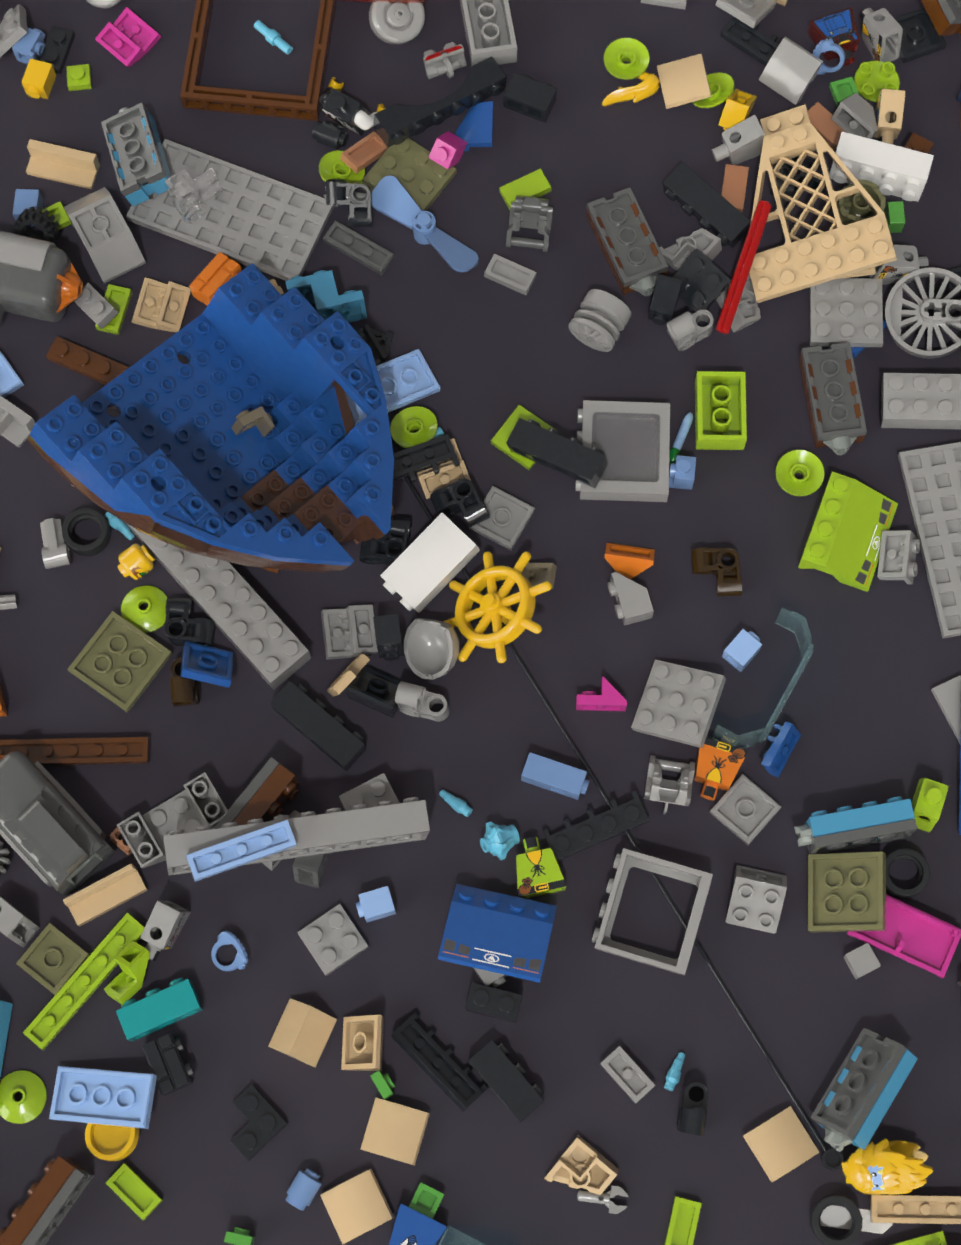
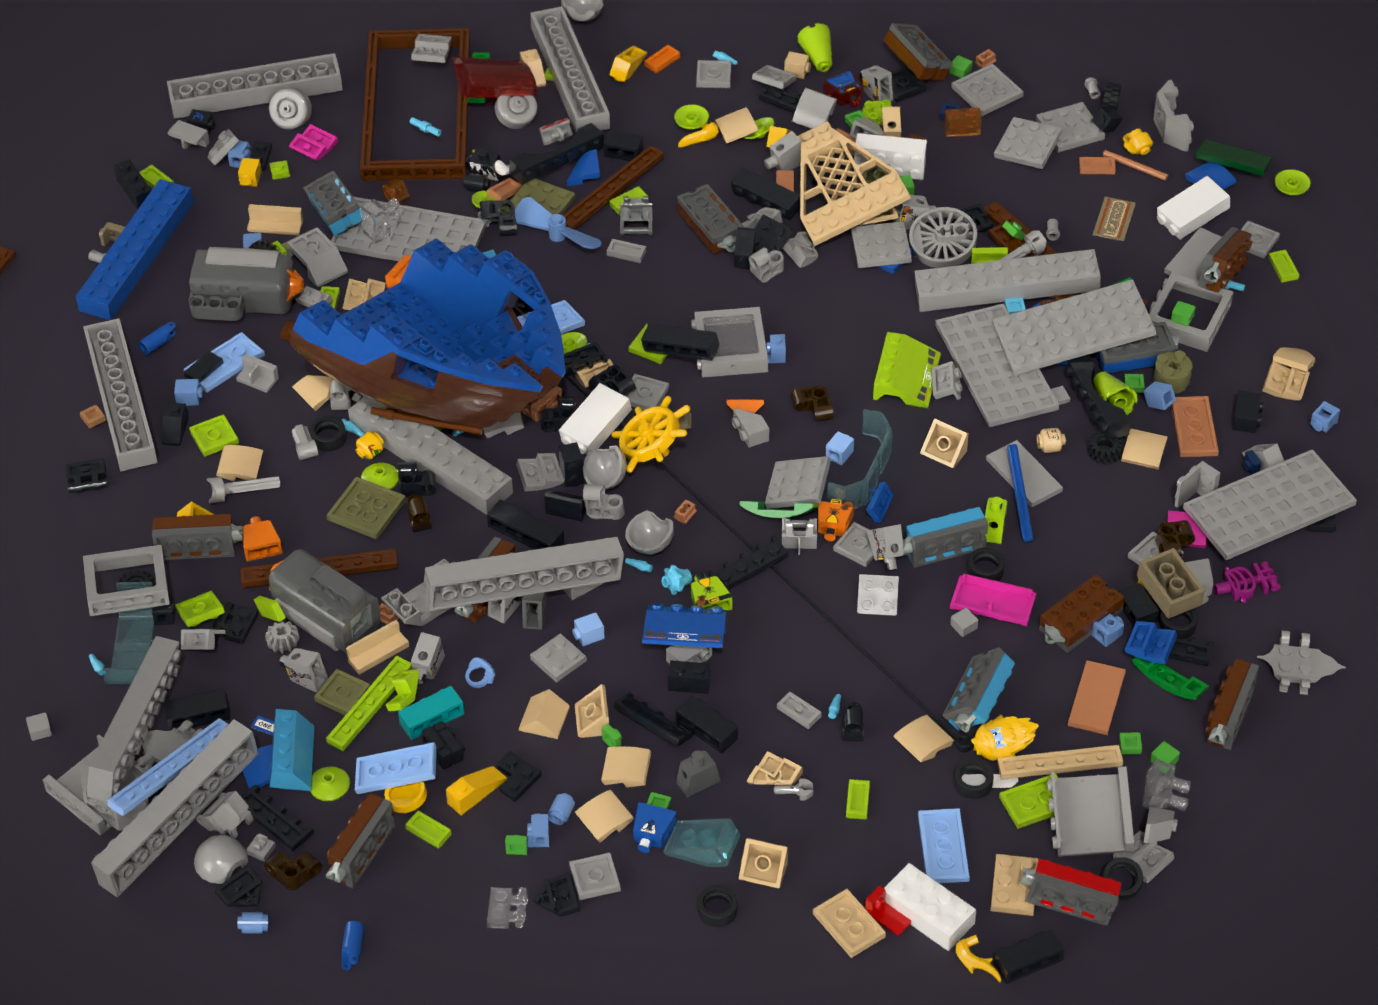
camera: 10 degrees left, 25 degrees down
blue tile [180,641,234,688] -> none
light blue plate [186,820,297,882] -> none
dark tan bracket [231,406,275,437] -> none
dark grey tile [323,220,394,276] -> none
tan tile [327,654,370,697] -> none
dark pink brick [428,131,467,169] -> none
medium blue brick [521,752,590,800] -> none
light grey wheel [569,289,631,352] -> none
dark pink slope [576,676,627,711] -> none
light grey piece [592,848,713,976] -> none
light blue piece [669,412,693,464] -> none
lime brick [695,371,747,450] -> none
red axle [716,200,771,334] -> none
lime dish [775,450,824,496] -> none
dark grey piece [799,342,867,455] -> none
olive plate [808,852,886,932] -> none
medium blue piece [812,38,845,75] -> none
none -> clear orange brick [382,179,410,204]
none -> yellow slope [446,766,507,816]
none -> medium blue brick [527,813,549,848]
none -> reddish brown plate [563,145,664,230]
none -> light grey cylinder [625,510,674,555]
none -> nougat piece [673,500,697,524]
none -> dark grey torso [676,750,720,798]
none -> slope [740,501,819,518]
none -> light grey torso [867,524,904,571]
none -> tan slope [920,419,969,468]

